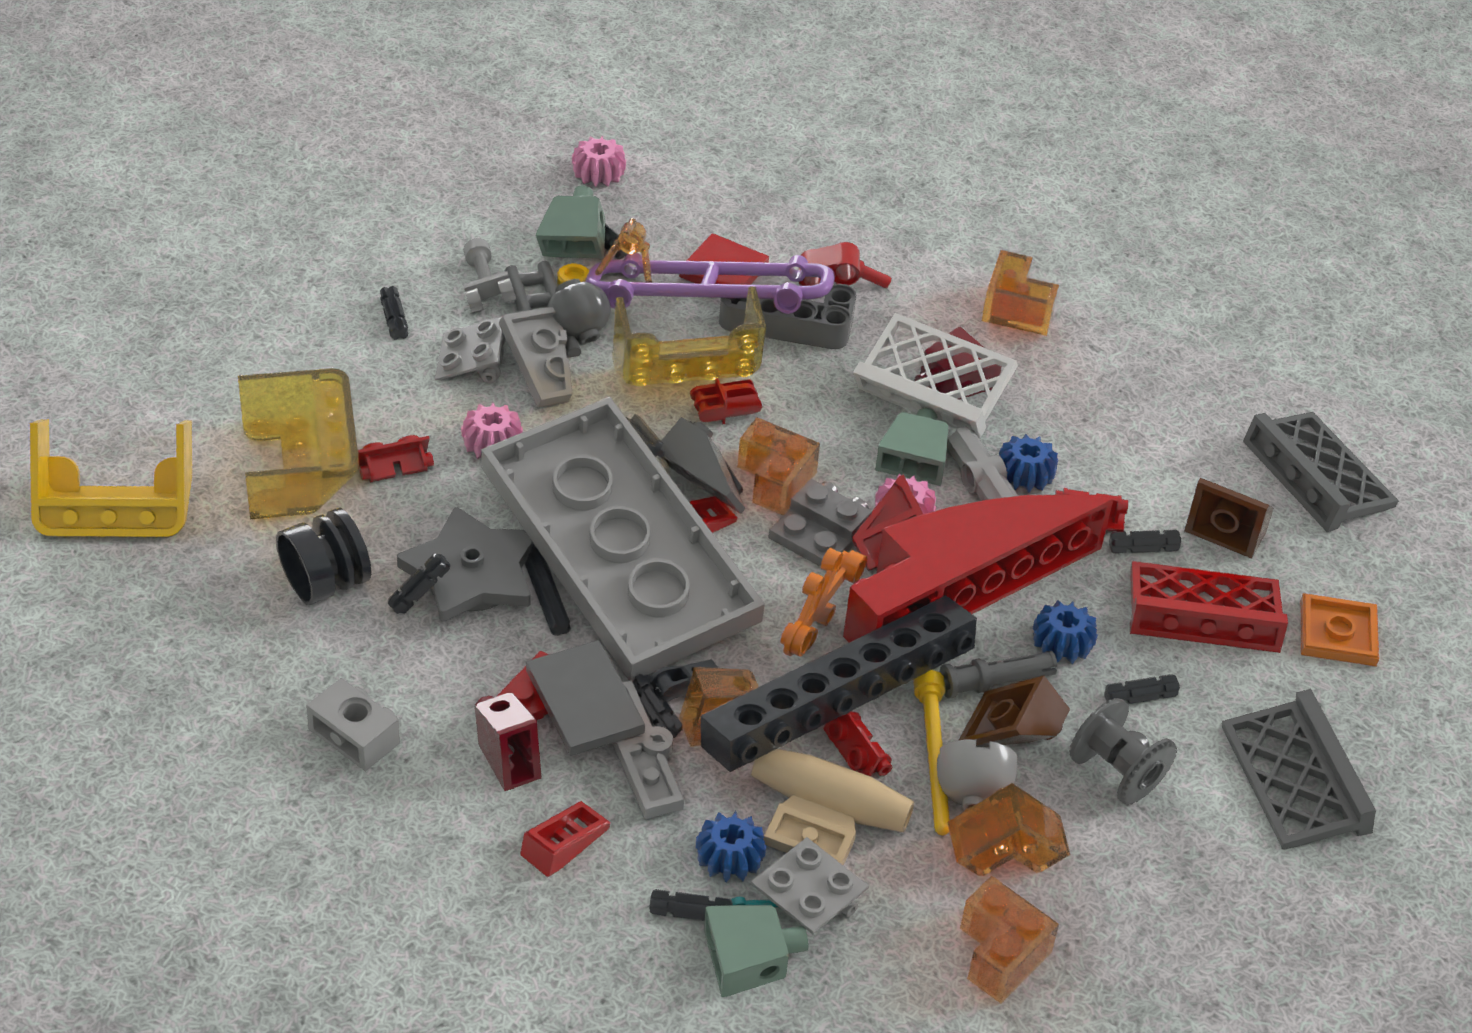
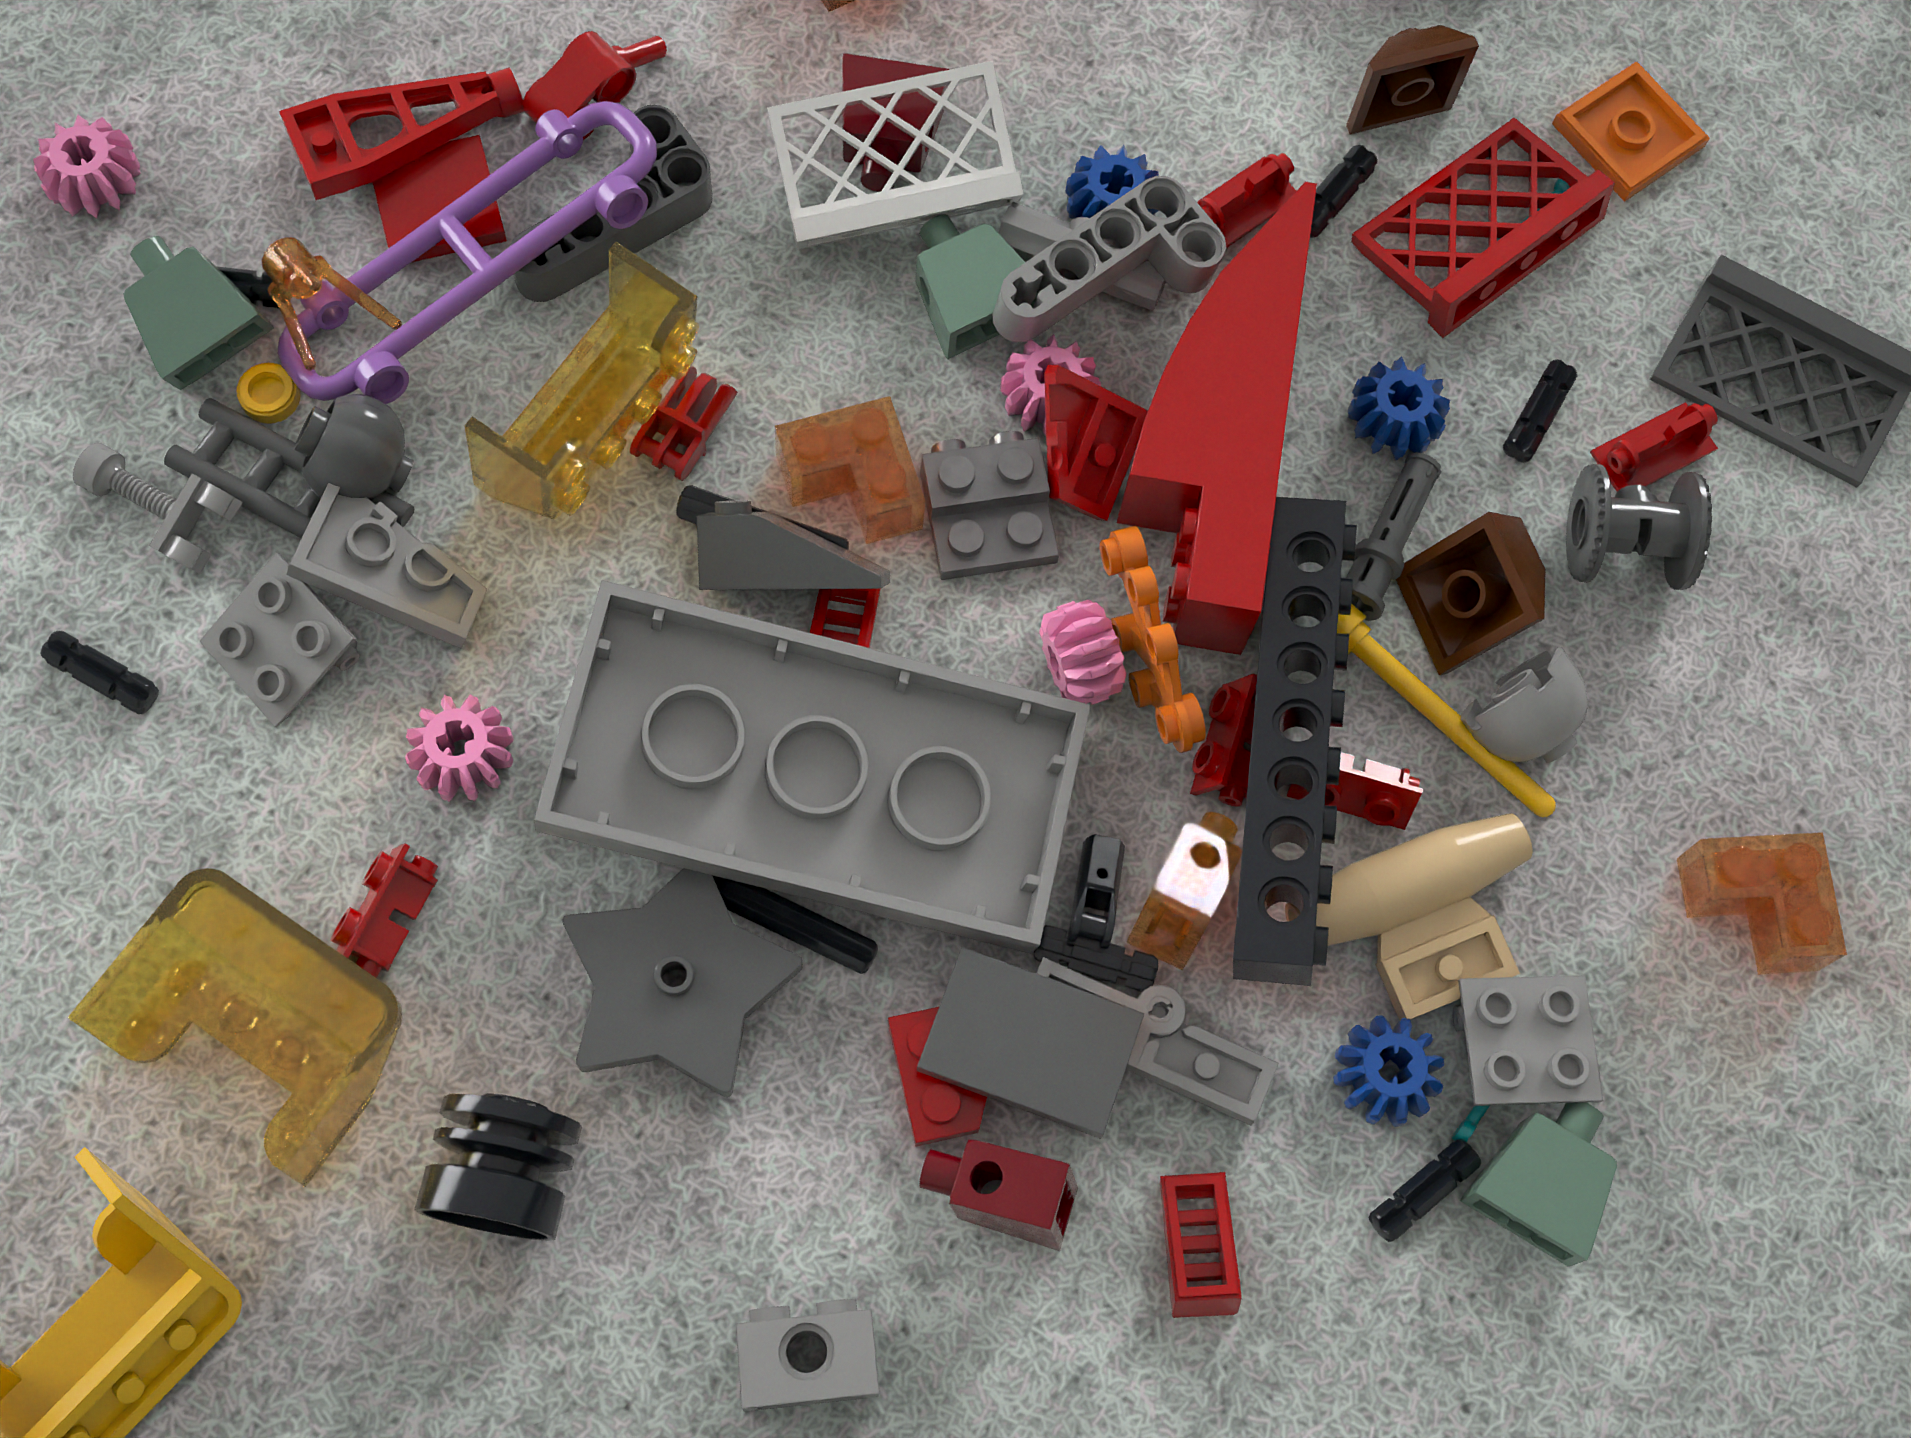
camera: 50 degrees left, 25 degrees up
black axle [388,553,451,614] -> none
black axle [626,414,665,458] -> none
clear orange brick [947,783,1071,876] -> none
none -> red plate [279,67,524,201]
none -> light grey beam [992,176,1226,342]
none -> bright pink gear [1039,599,1126,705]
none -> red hinge [1590,402,1718,492]

